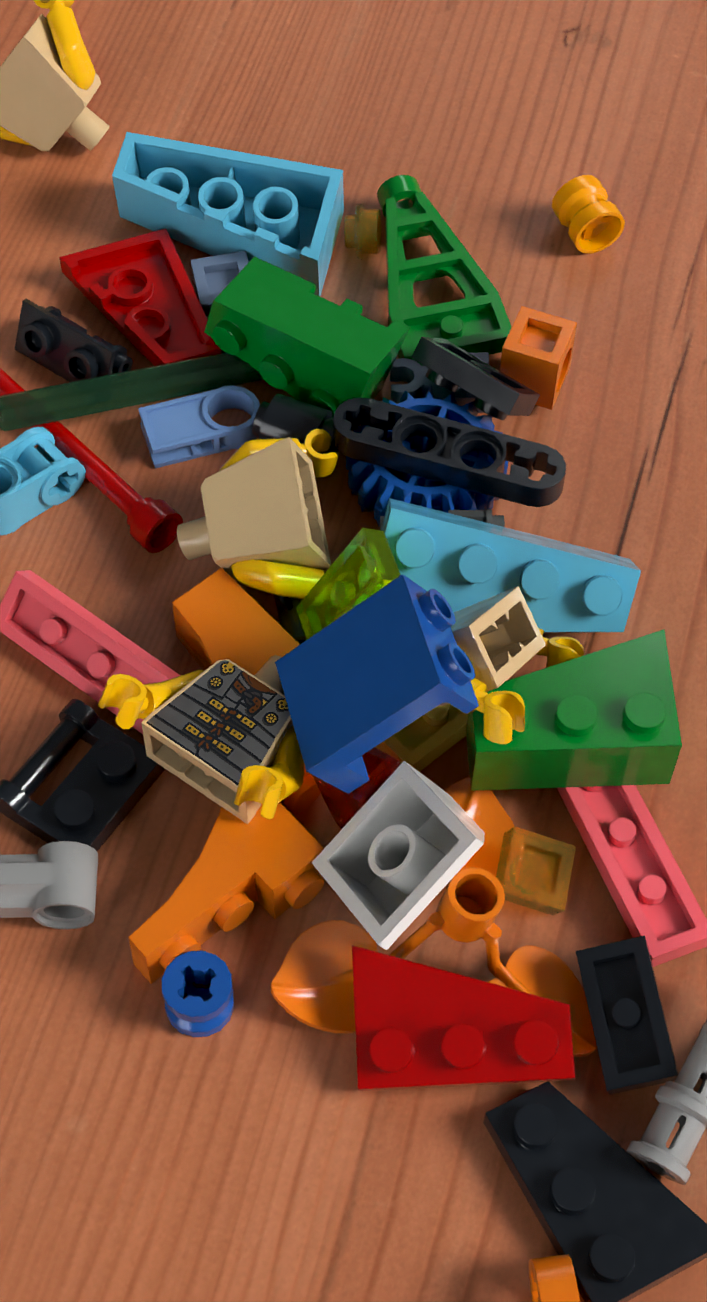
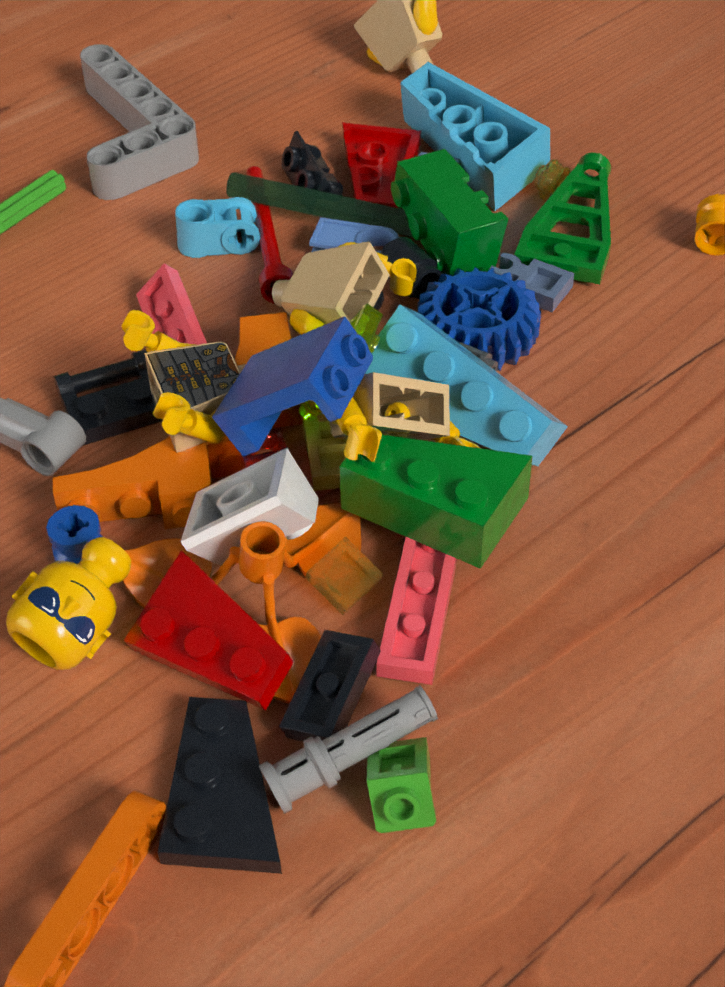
camera: 35 degrees right, 10 degrees down
black beam [333,397,566,507] -> none
black plate [411,337,540,420] -> none
orange brick [500,306,577,410] -> none
none -> yellow piece [6,537,131,670]

